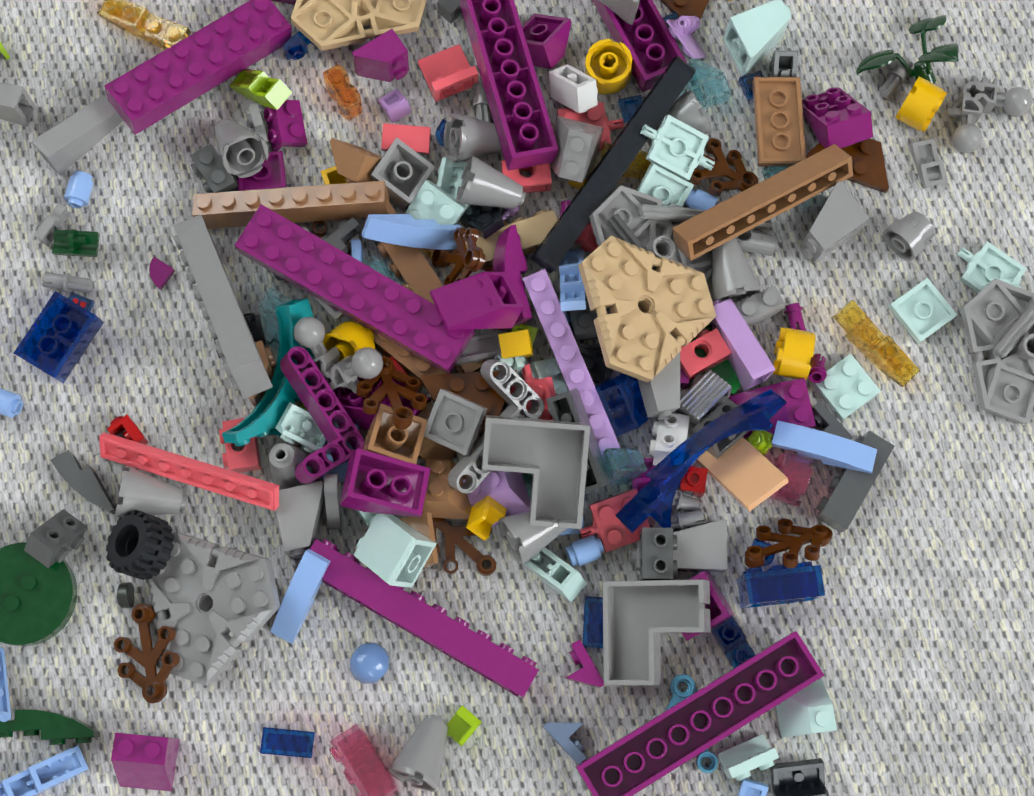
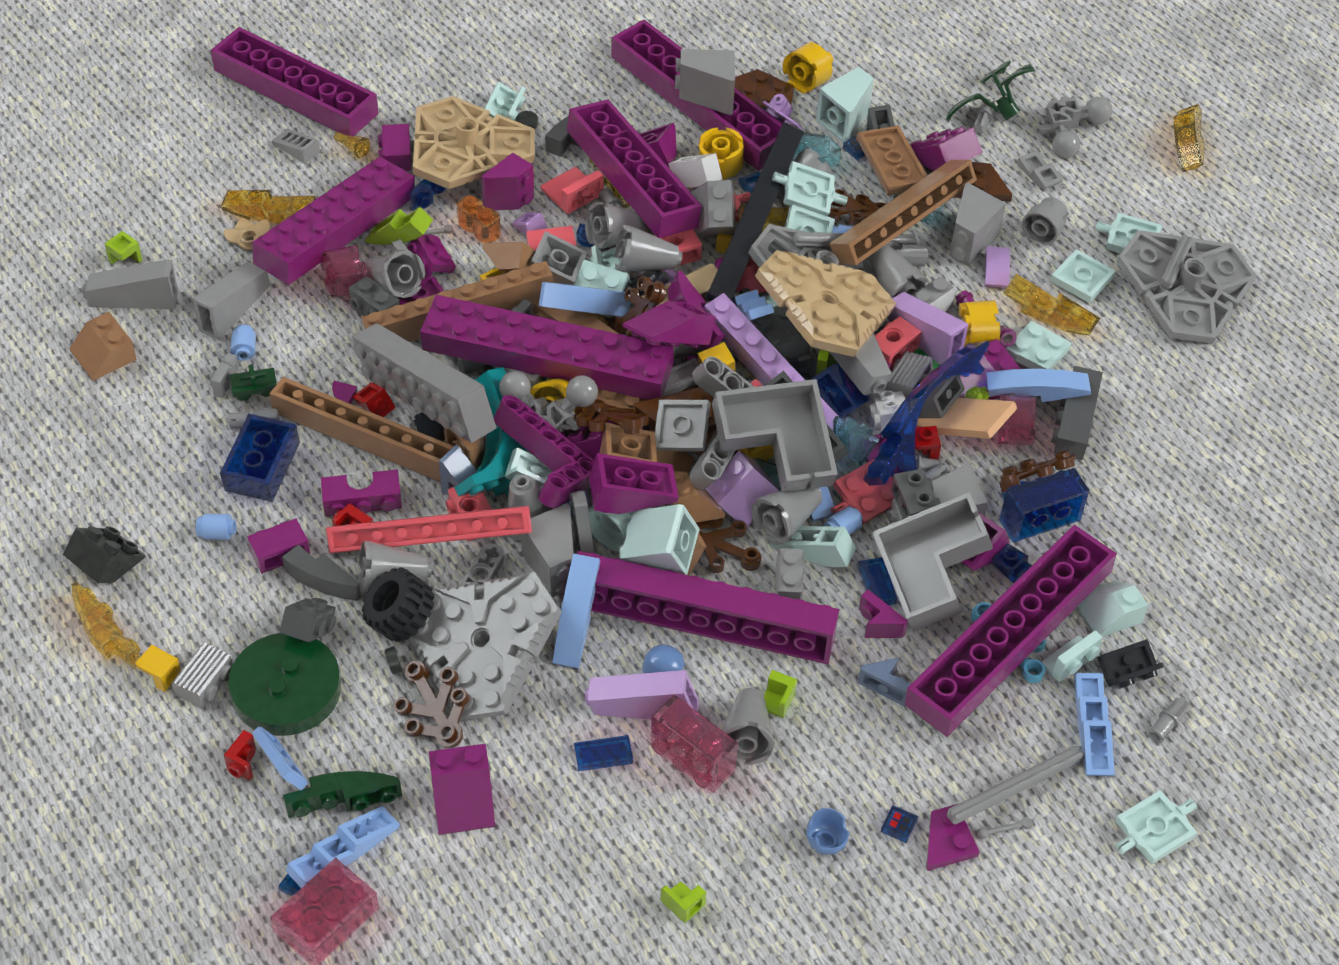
camera: 10 degrees left, 25 degrees down
yellow panel [466,495,507,541] -> none
yellow brick [895,76,947,132] -> none
none -> tan plate [224,217,270,250]
none -> magenta brick [247,518,310,574]
none -> medium nougat brick [270,377,454,482]
none -> clear pink brick [321,245,367,297]
none -> magenta arch [321,469,402,517]
none -> red bracket [352,382,395,417]
none -> light grey hinge [424,225,453,235]
none -> sand blue slope [439,445,477,495]
none -> light grey beam [460,544,504,599]
none -> lavender slope [585,670,699,723]
none -> light grey brick [775,548,804,599]
none -> lavender slope [985,246,1010,289]

